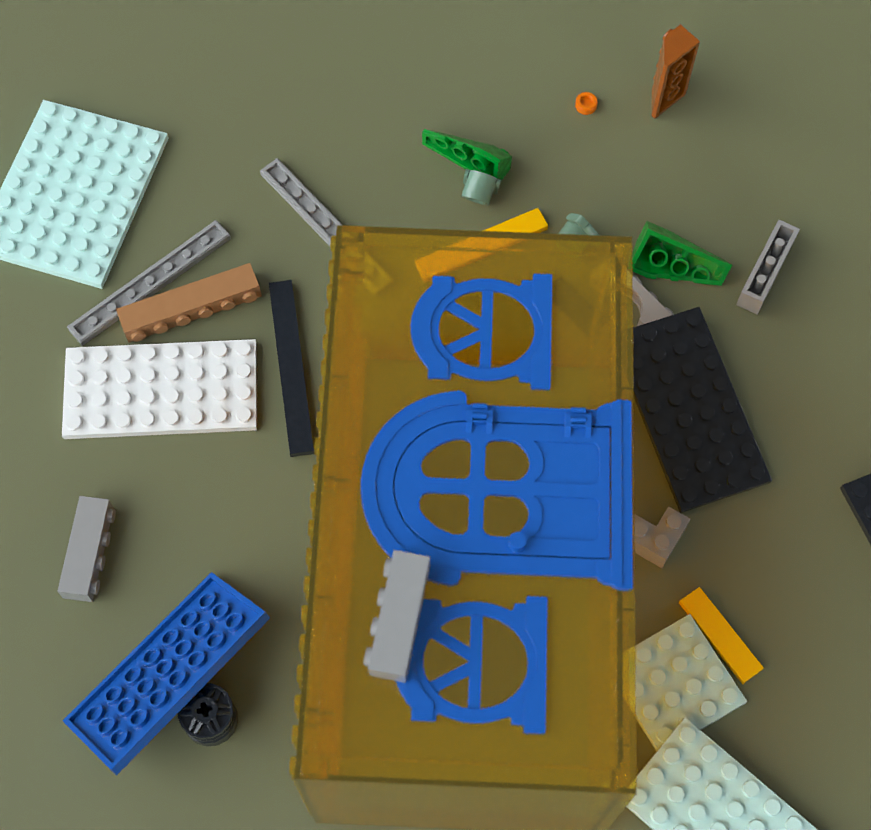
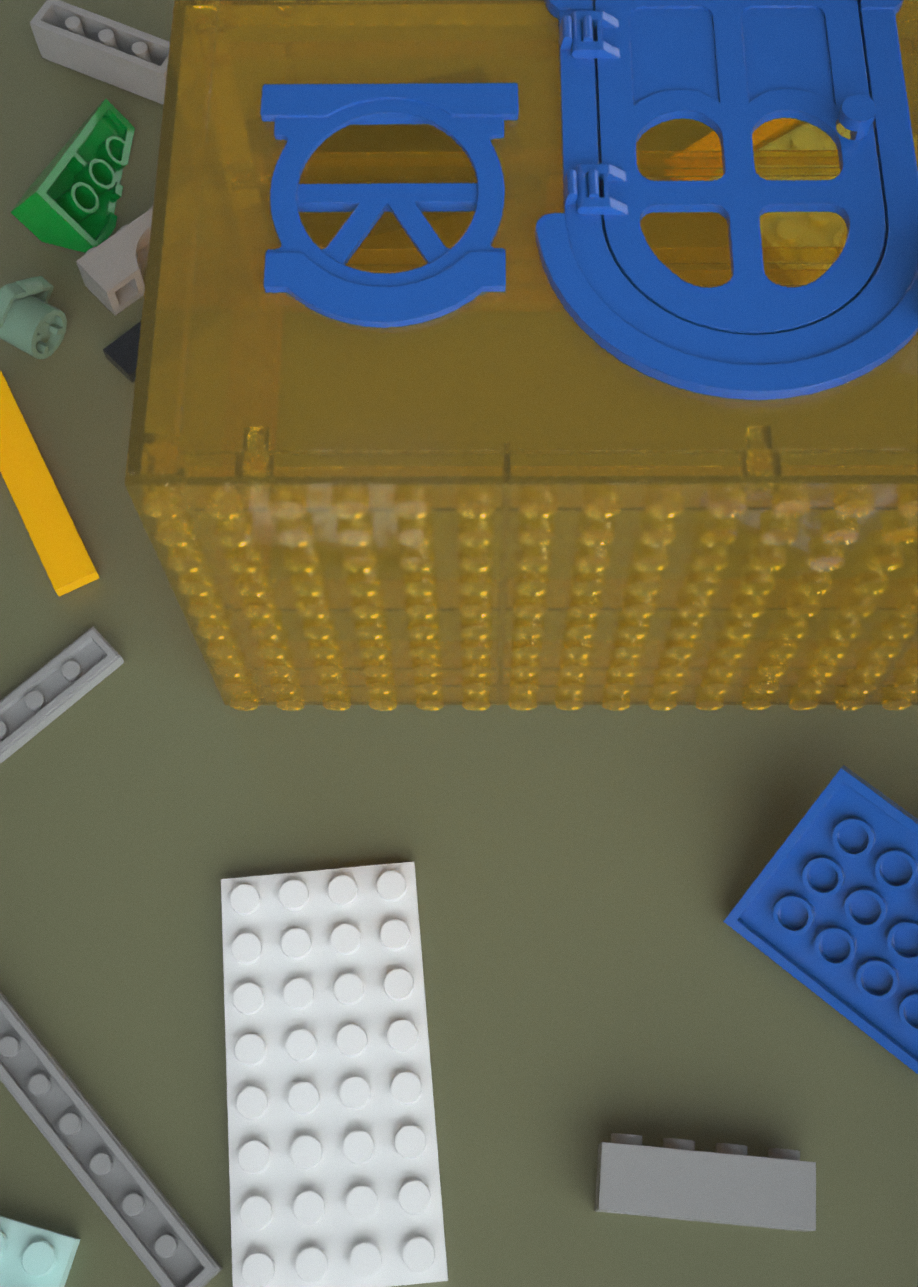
camera: 90 degrees left, 0 degrees up
medium nougat brick [116,263,262,343] -> none
black tile [269,280,315,457] -> none

